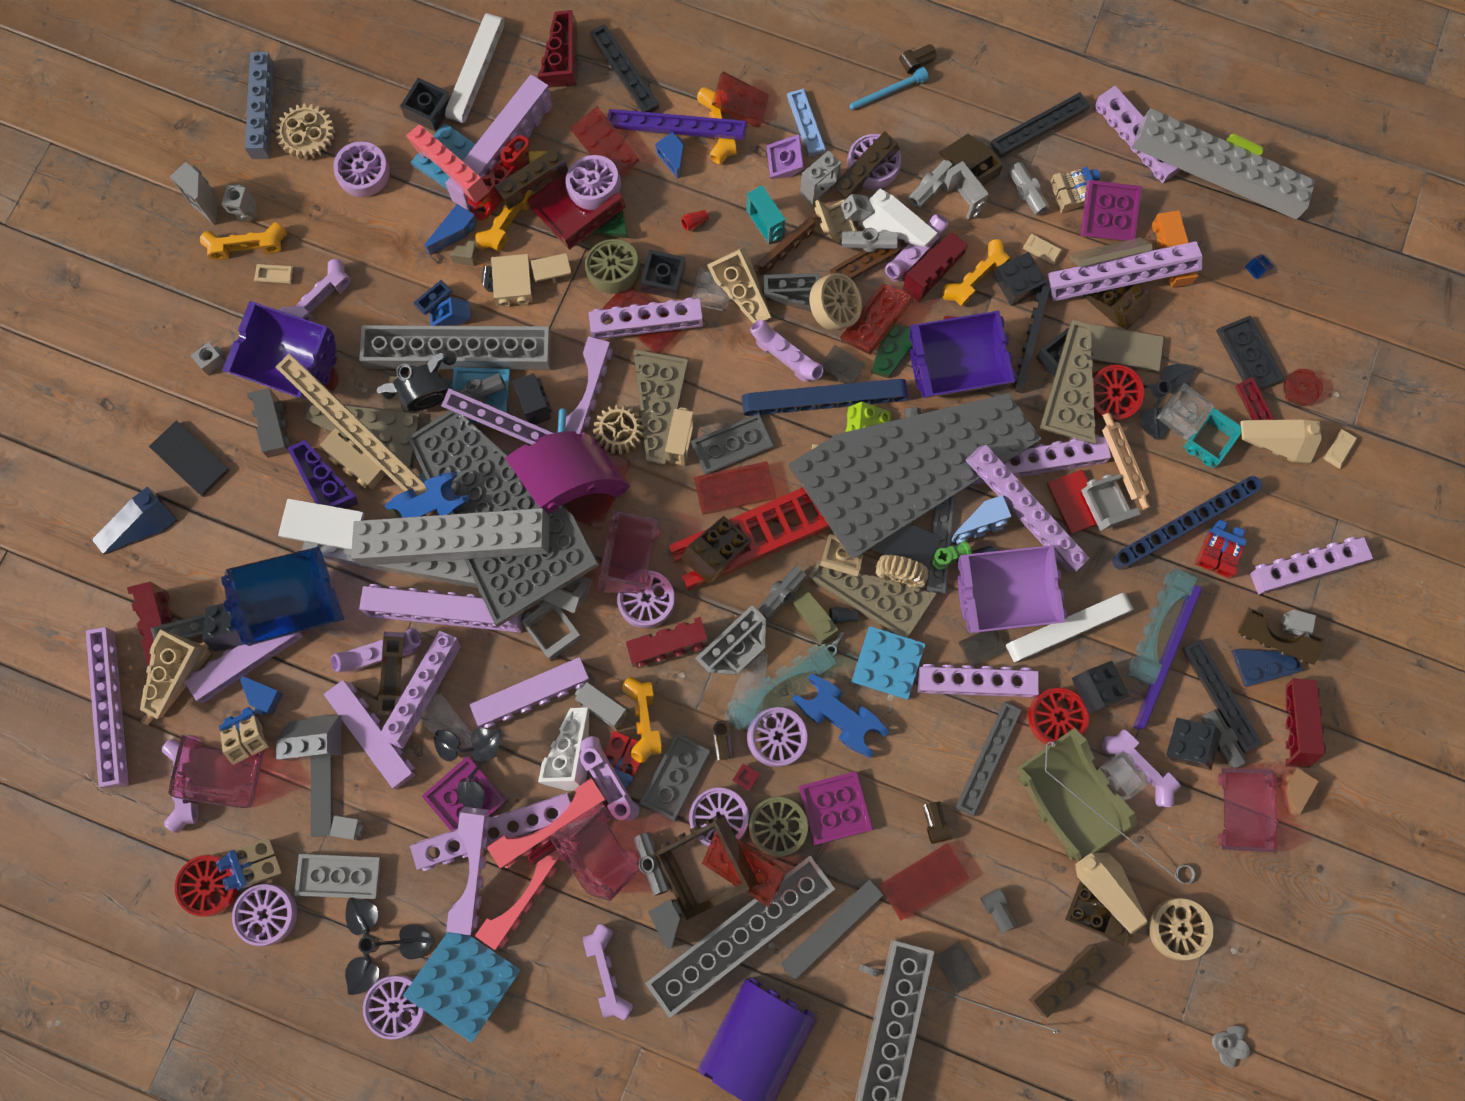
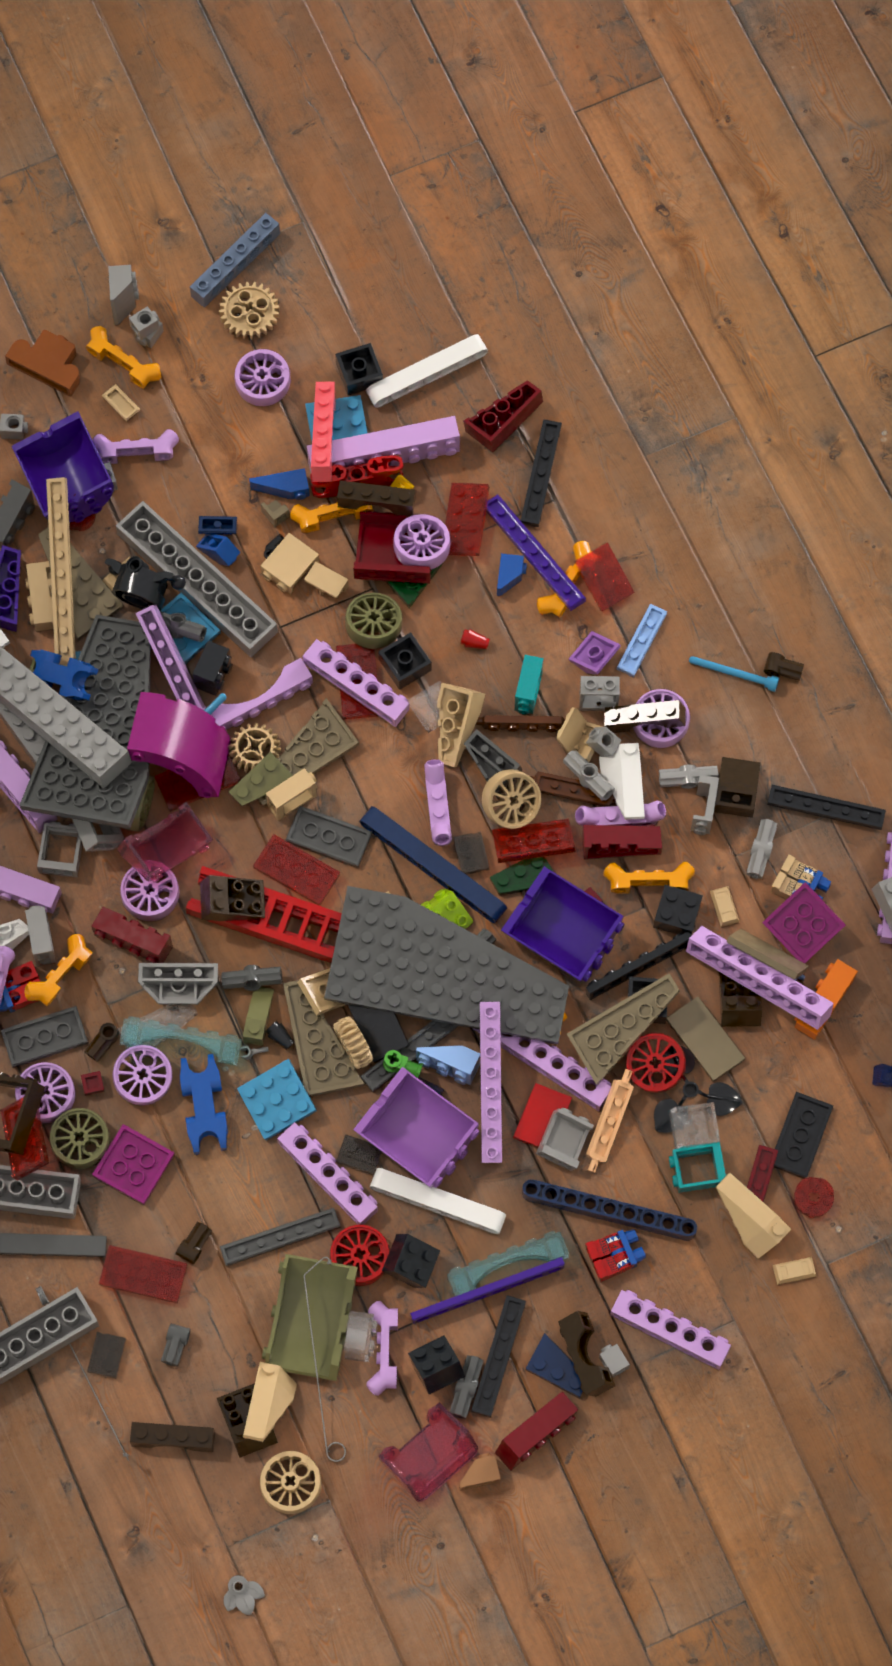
camera: 45 degrees right, 5 degrees down
none -> dark orange brick [5,330,80,397]
none -> olive wing [228,752,293,806]

